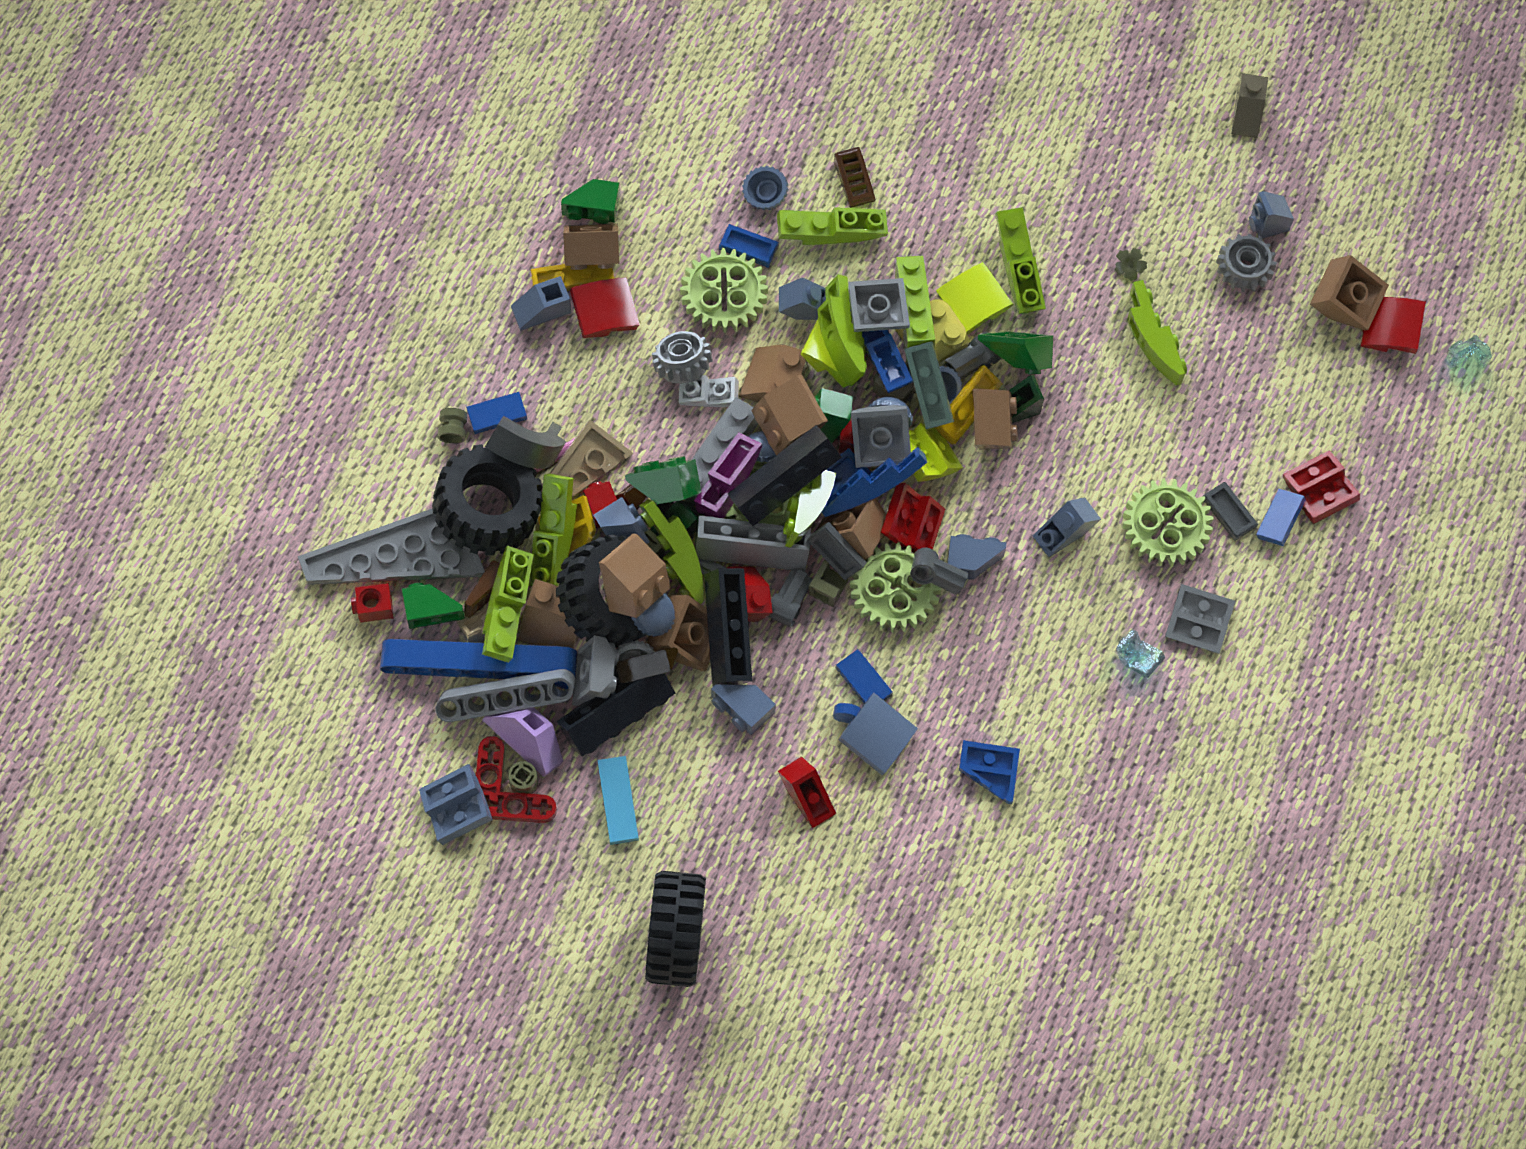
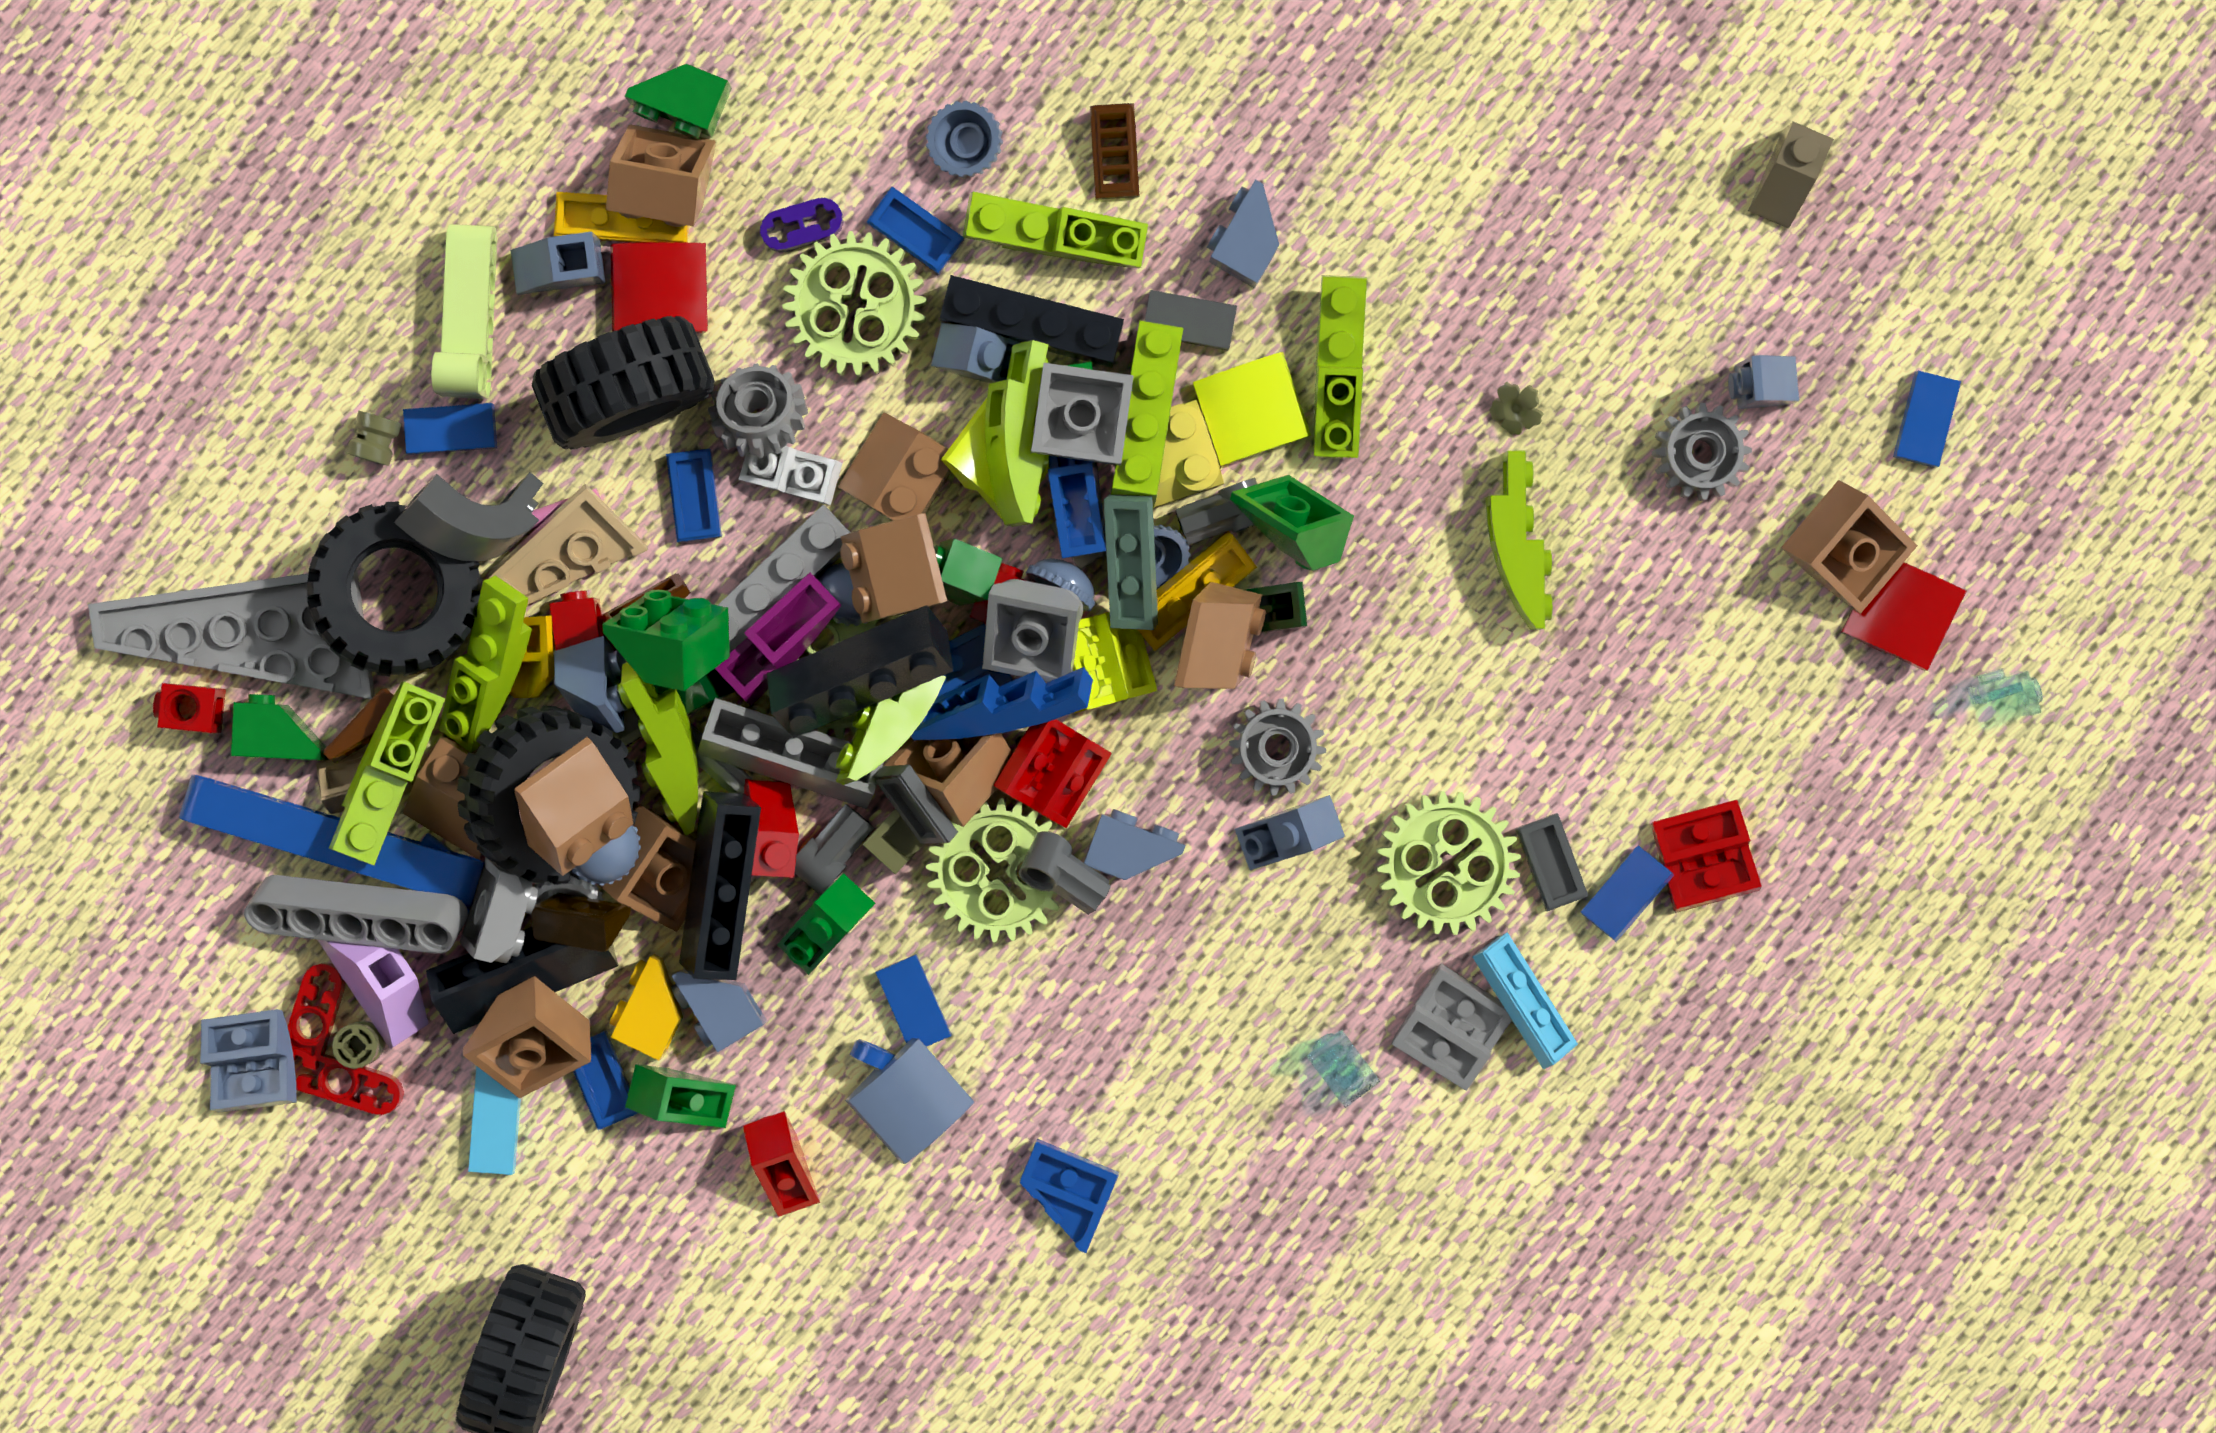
camera: 20 degrees right, 20 degrees up
none -> yellowish green beam [431,224,497,399]
none -> medium nougat slope [463,976,591,1099]
none -> black tyre [532,316,715,450]
none -> blue tile [573,1031,638,1130]
none -> yellow slope [609,954,683,1060]
none -> green slope [625,1064,736,1128]
none -> blue tile [666,448,722,543]
none -> dark purple beam [760,197,844,253]
none -> green slope [777,873,876,975]
none -> black brick [940,275,1124,368]
none -> dark grey tile [1145,290,1237,351]
none -> sand blue slope [1207,179,1279,289]
none -> light grey gear [1229,699,1326,795]
none -> medium azure tile [1473,932,1578,1069]
none -> blue tile [1893,370,1961,468]

